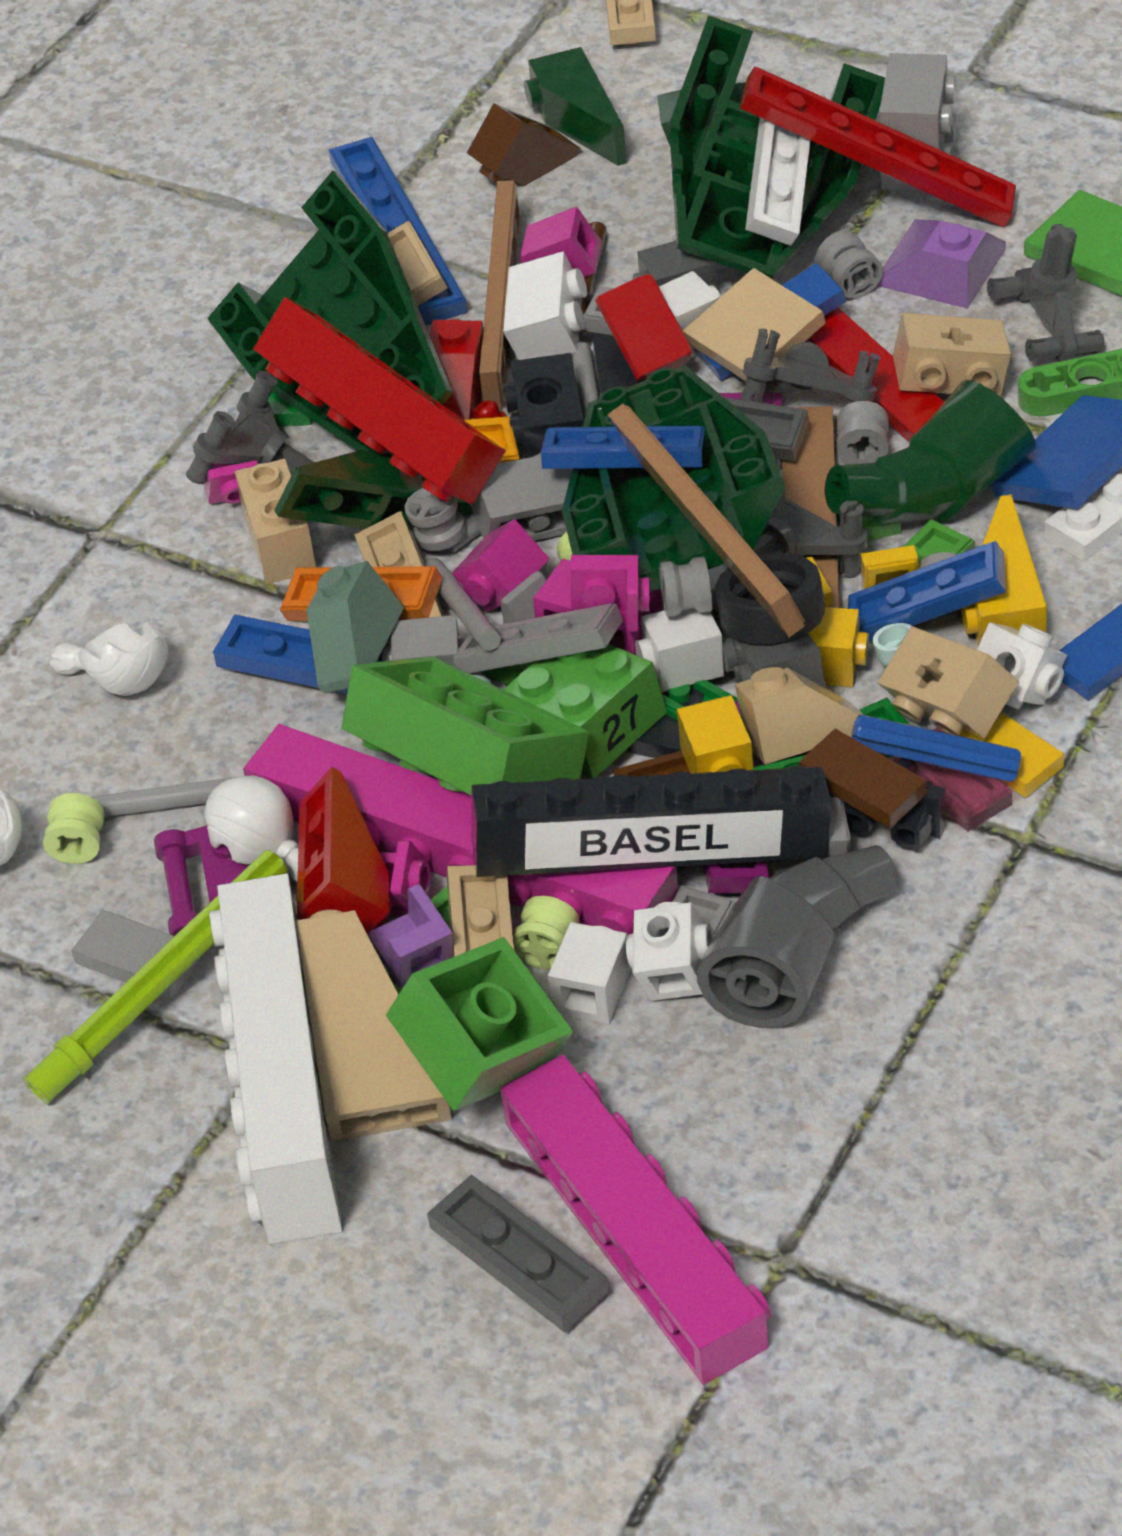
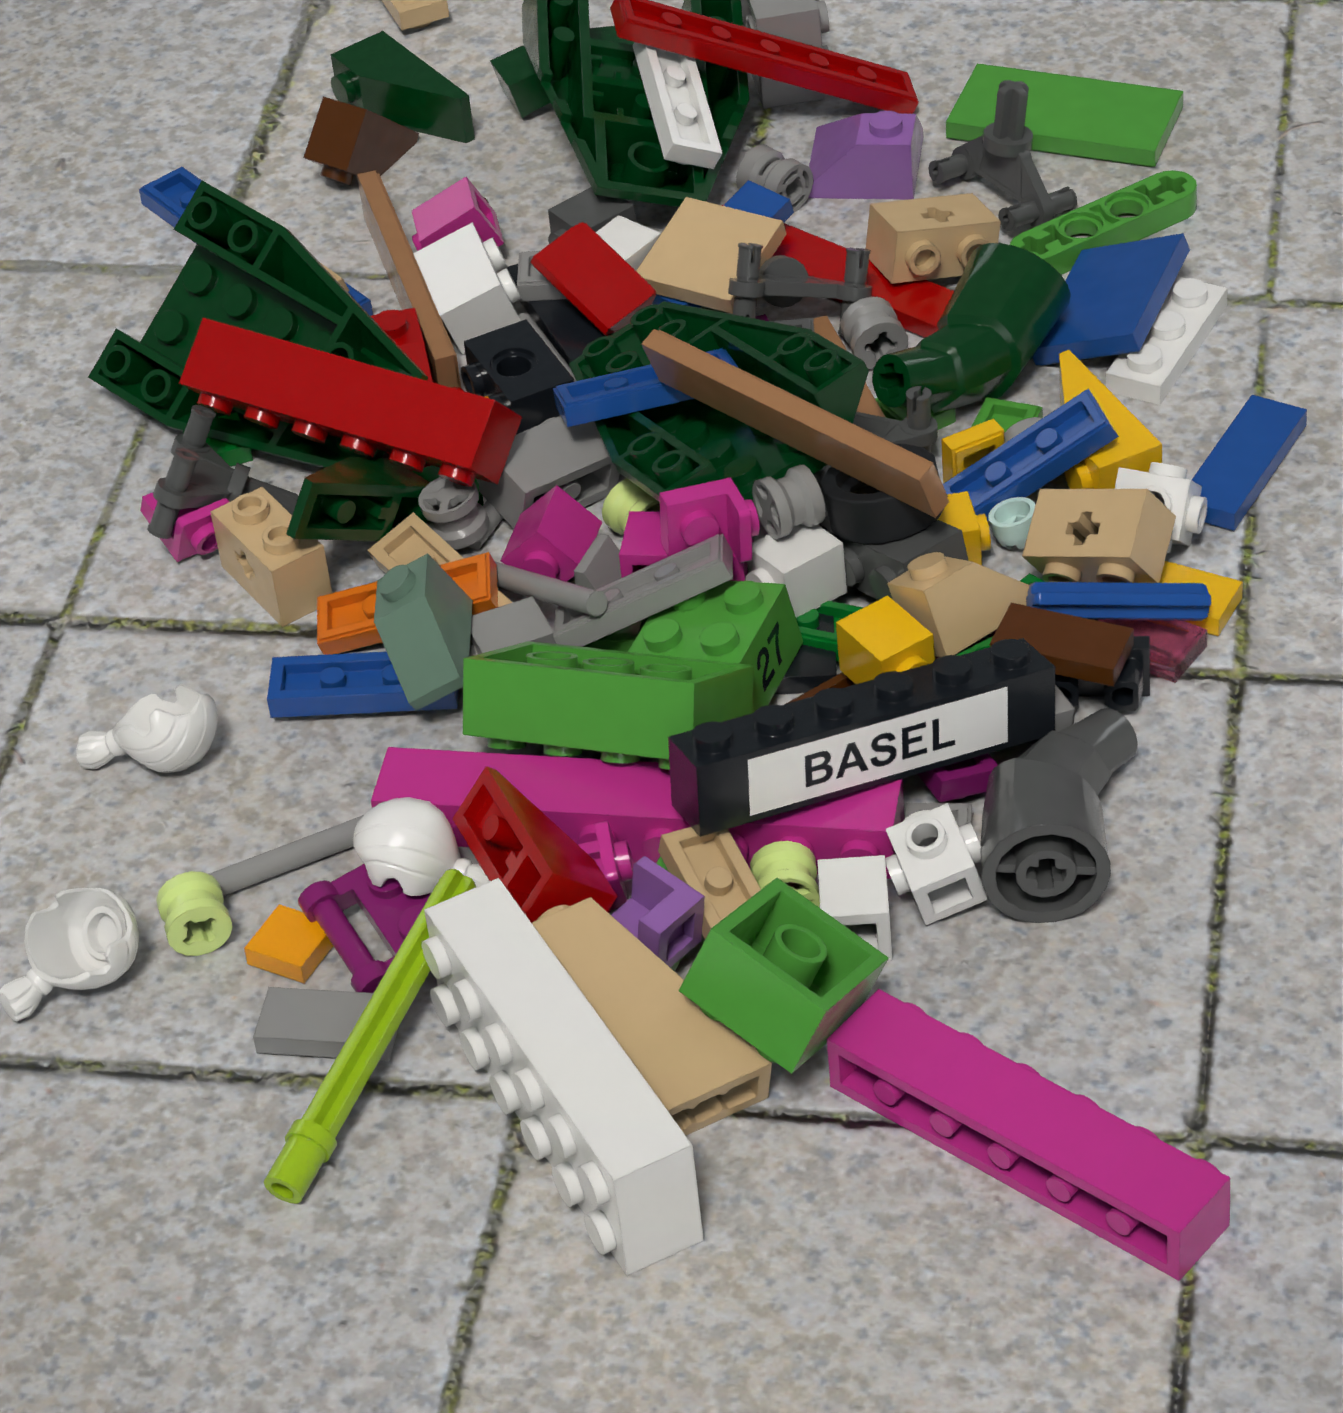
camera: 20 degrees left, 5 degrees down
dark grey plate [427,1174,609,1333] -> none
none -> light orange tile [244,904,333,983]

